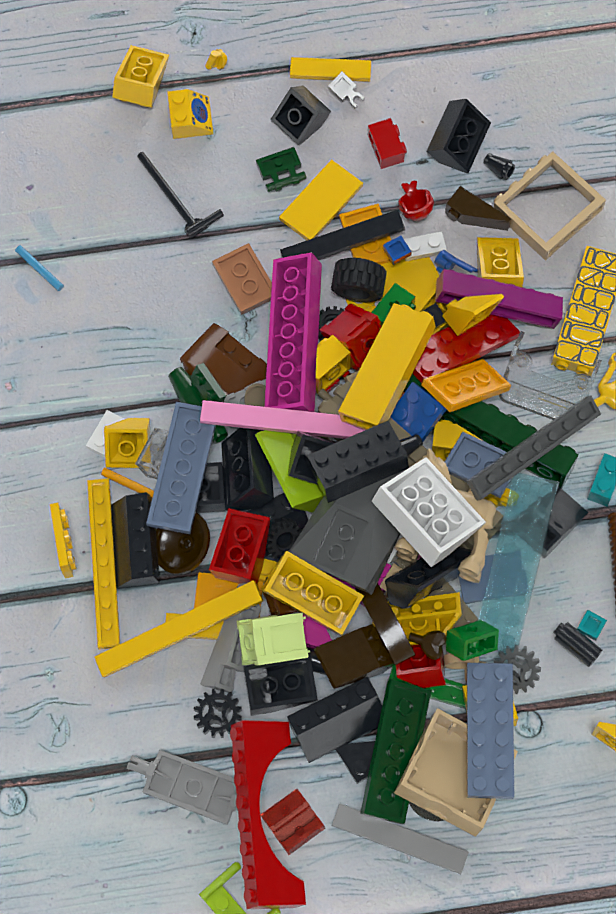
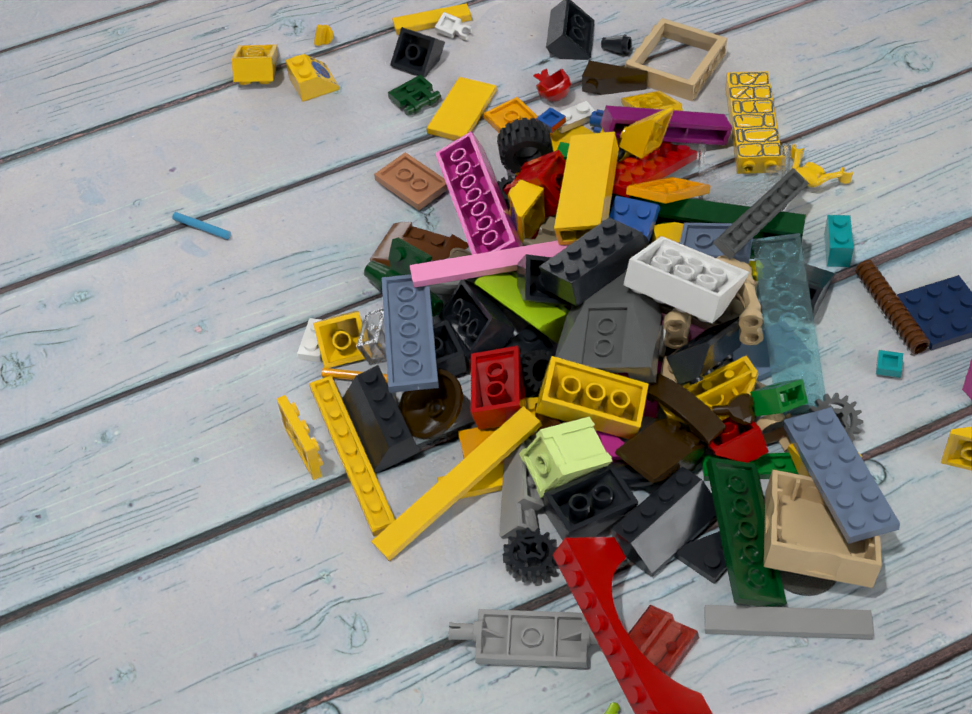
camera: 15 degrees left, 20 degrees down
black bar [137,152,224,239] -> none
black tile [280,210,405,260] -> none
red brick [367,118,407,169] -> none
black brick [553,622,603,667] -> none

